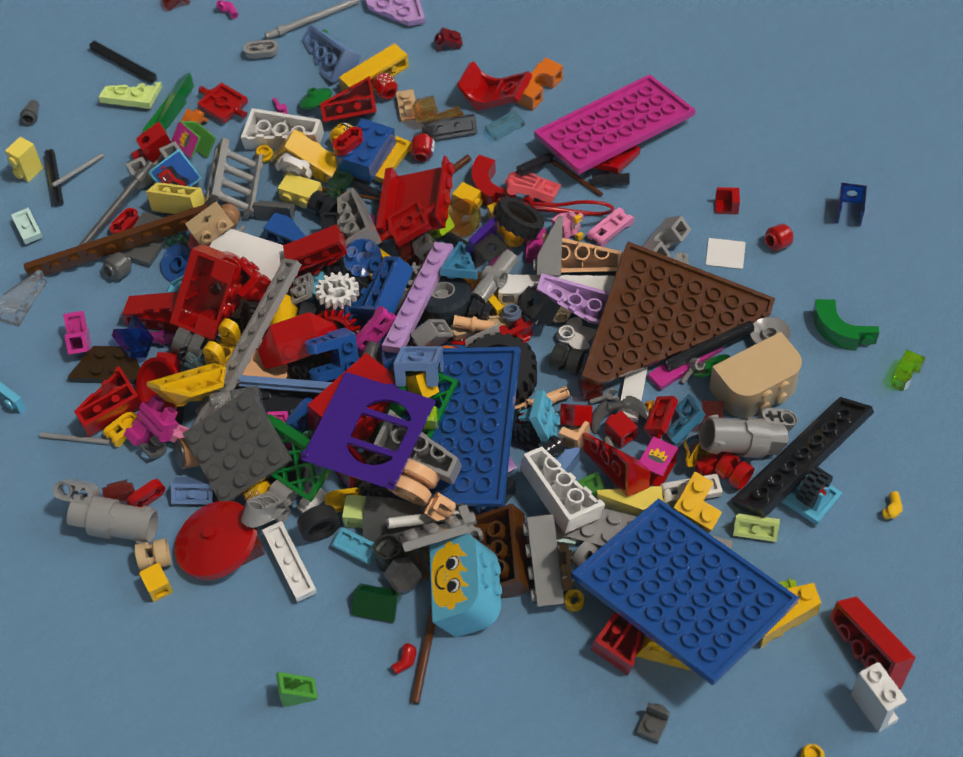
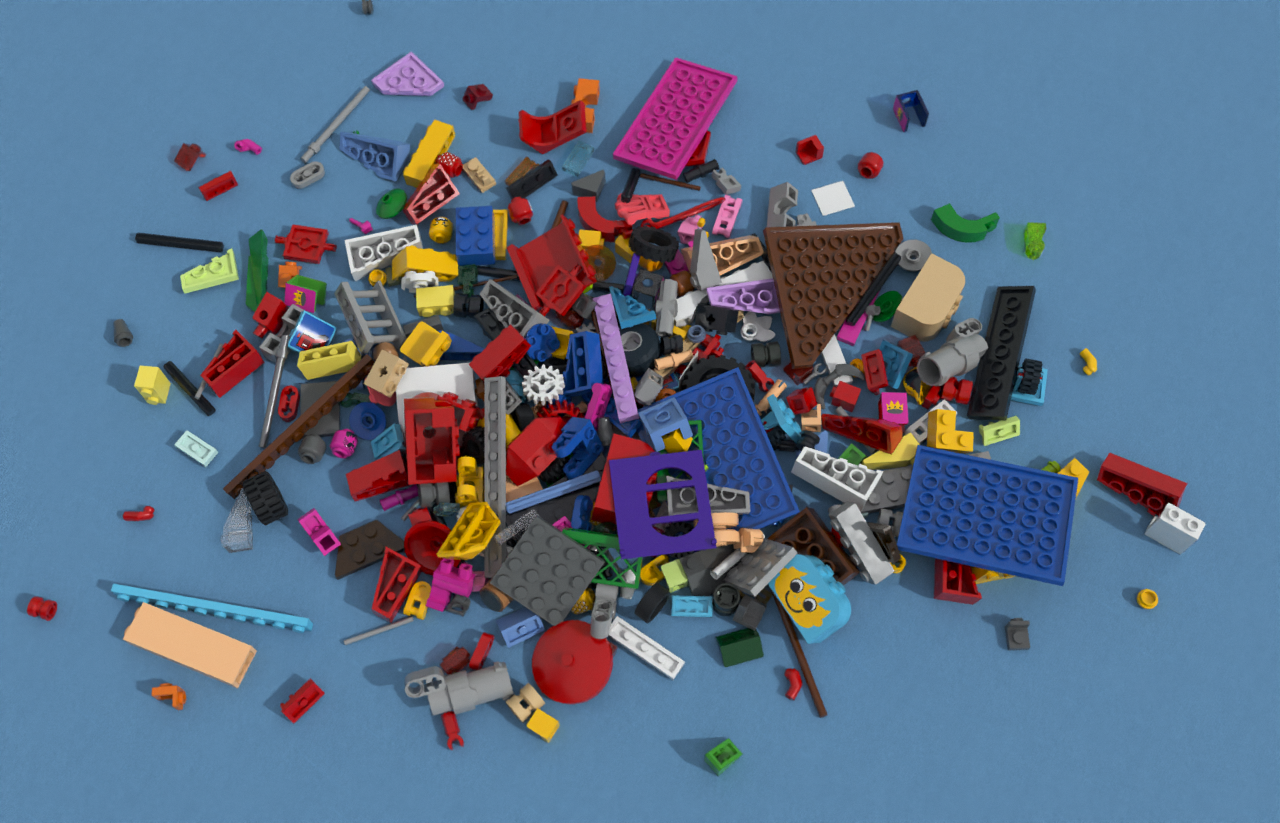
camera: 30 degrees left, 10 degrees up
clear blue panel [111,316,154,358] -> none
red beam [332,127,364,156] -> none
clear orange panel [412,95,438,123] -> none
light grey plate [459,505,483,541] -> none
none -> red plate [199,171,238,201]
none -> red wedge [200,329,265,398]
none -> black tyre [243,471,288,526]
none -> dark pink head [330,429,358,458]
none -> yellow bracket [400,321,452,367]
none -> red bar [441,711,464,751]
none -> dark grey slope [571,169,606,202]
none -> dark orange head [670,270,694,297]
none -> light grey plate [711,168,741,195]
none -> red bar [745,360,774,392]

